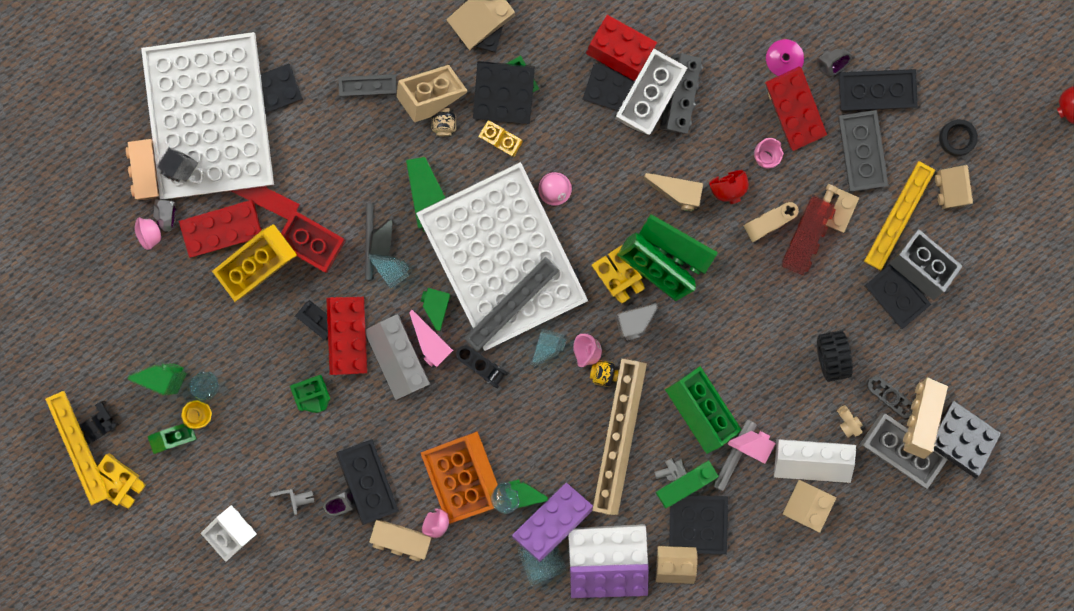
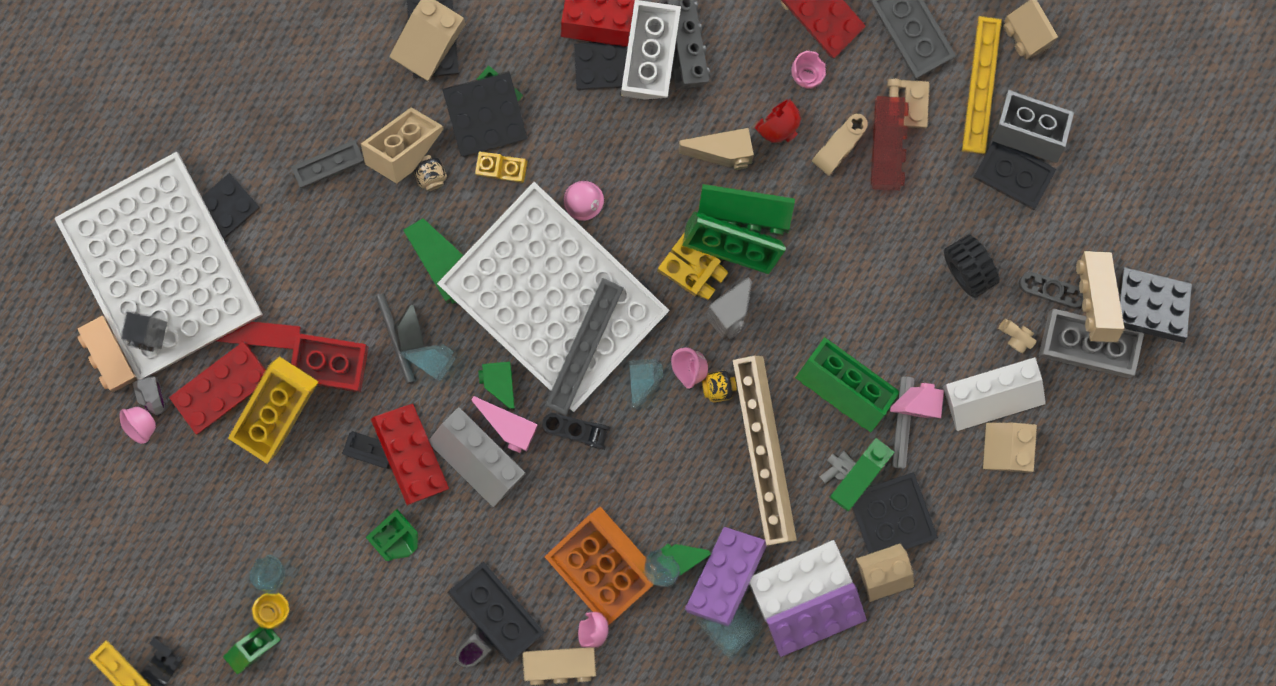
camera: 25 degrees left, 5 degrees down
green slope [128,363,187,395] -> none
light grey bracket [269,489,314,515] -> none

